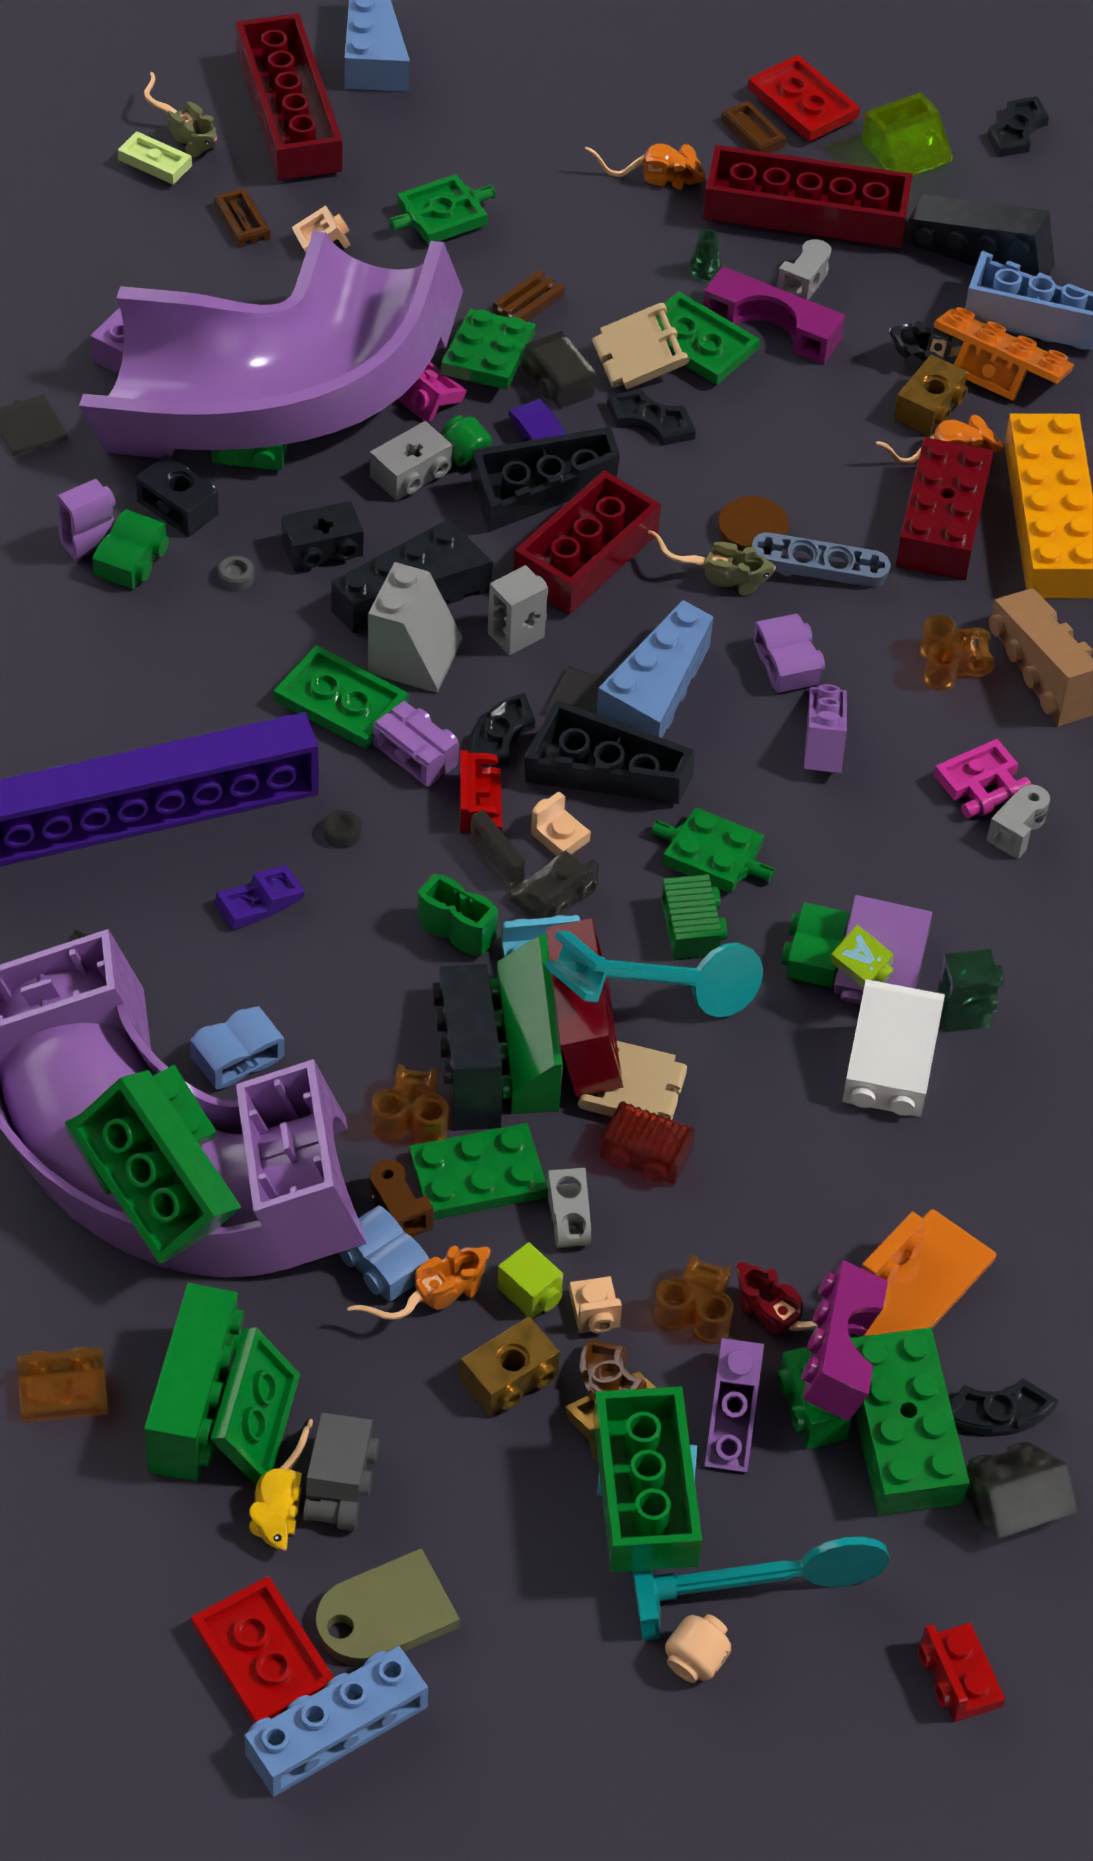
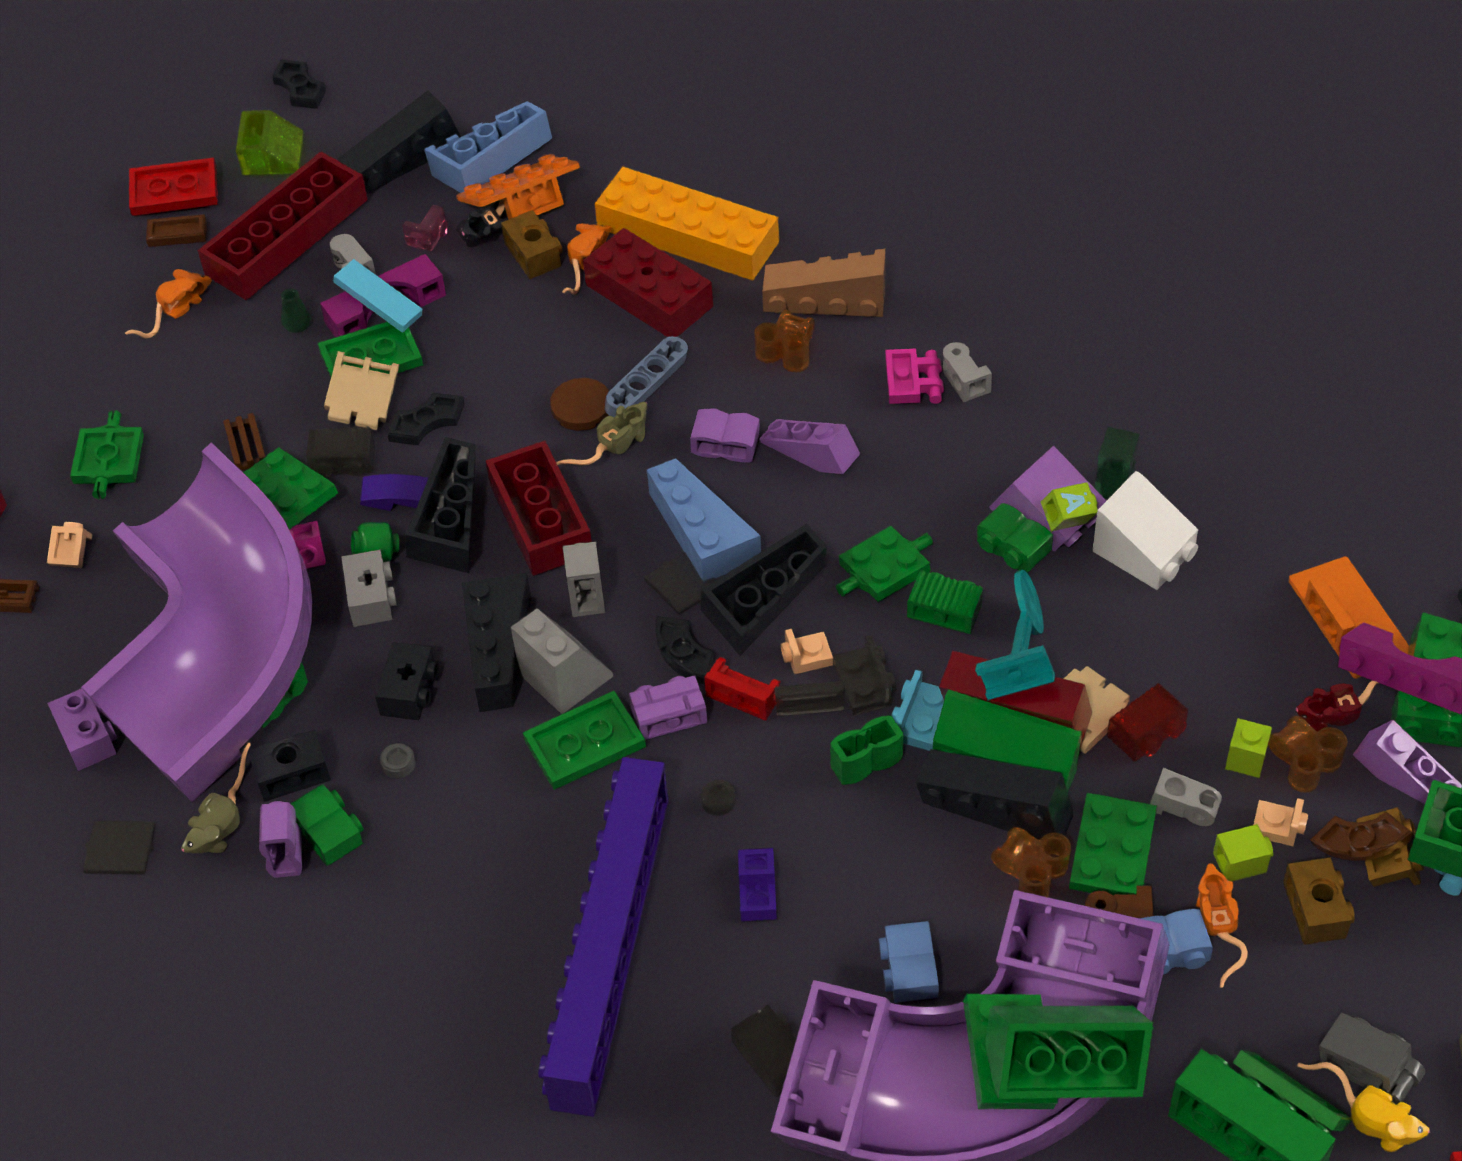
camera: 55 degrees left, 0 degrees up
none -> olive animal [181,742,251,853]
none -> medium azure tile [333,259,423,333]
none -> clear pink bracket [402,205,448,251]
none -> lime brick [1225,718,1272,778]

